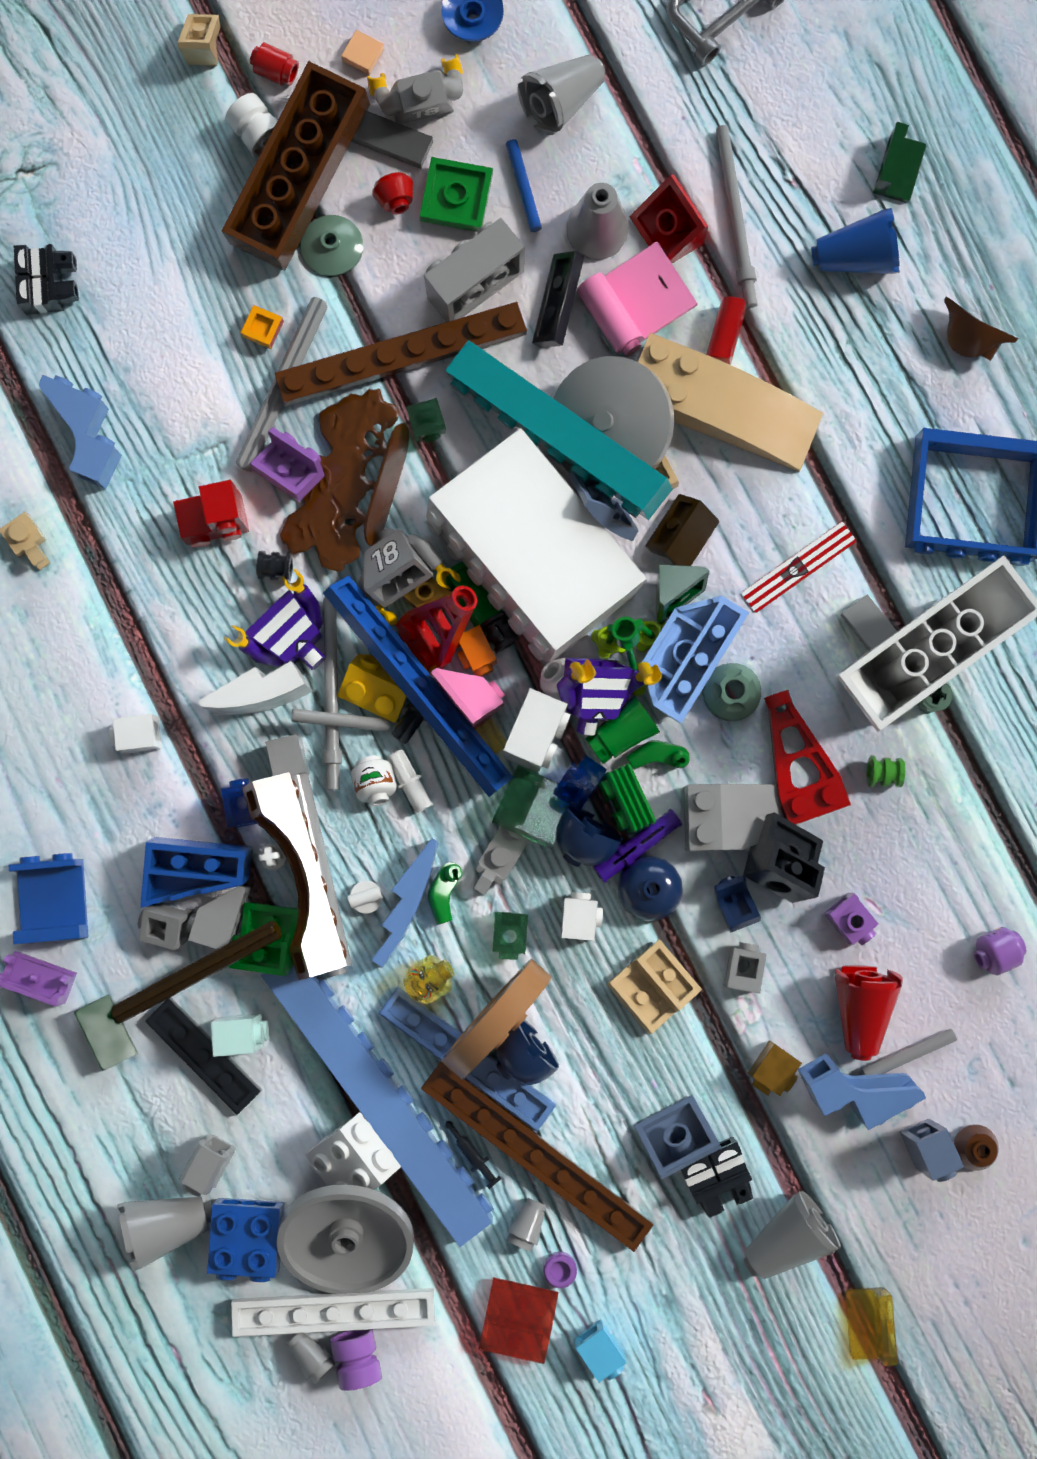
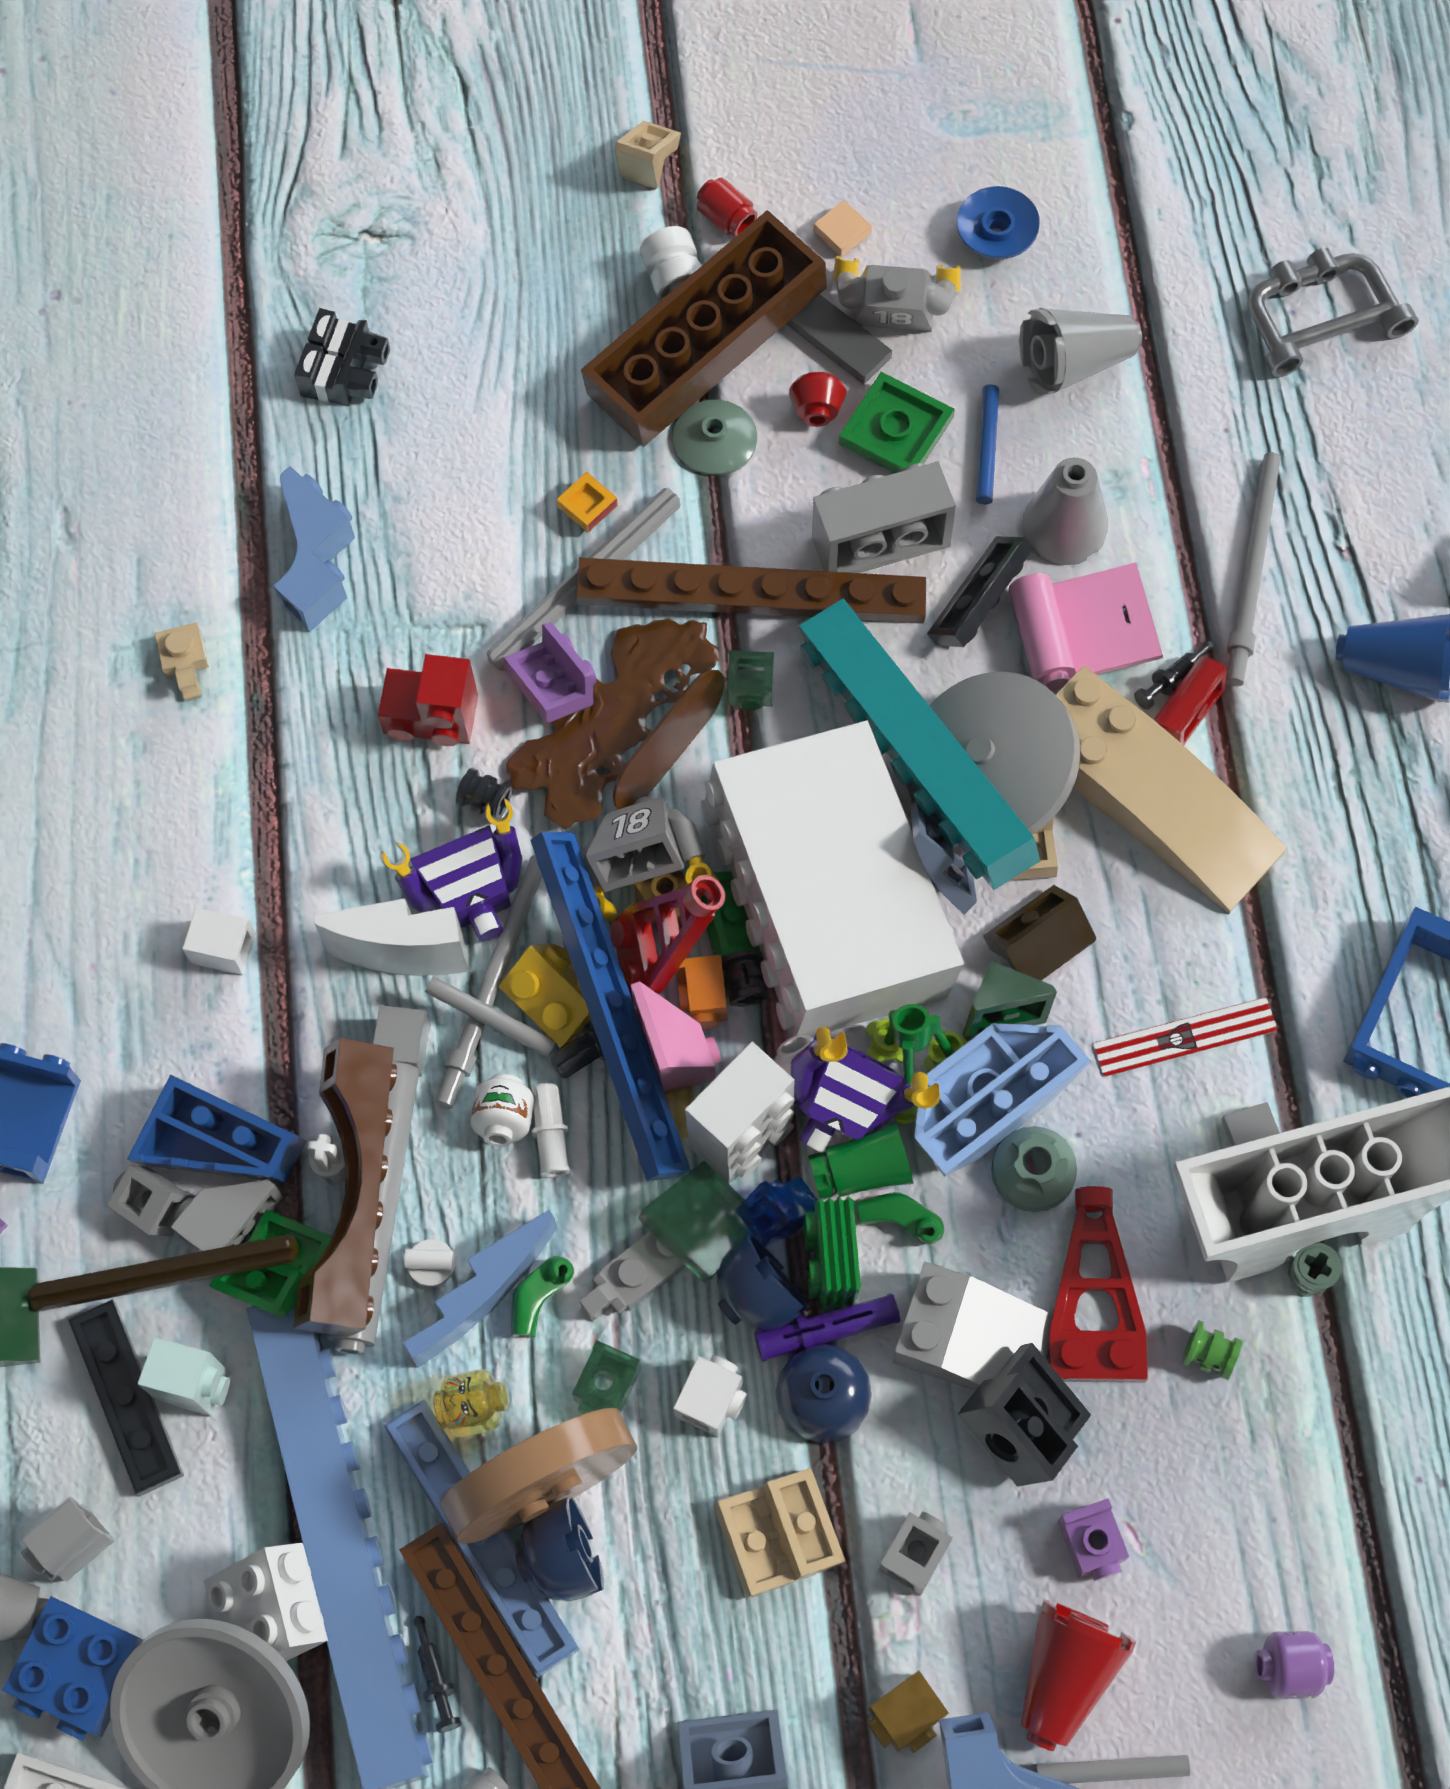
camera: 25 degrees right, 15 degrees down
clear blue brick [221,778,256,828] -> none
red slope [629,175,708,263] -> none
dark blue bracket [714,875,761,933] -> none
none -> black piece [1134,641,1214,710]

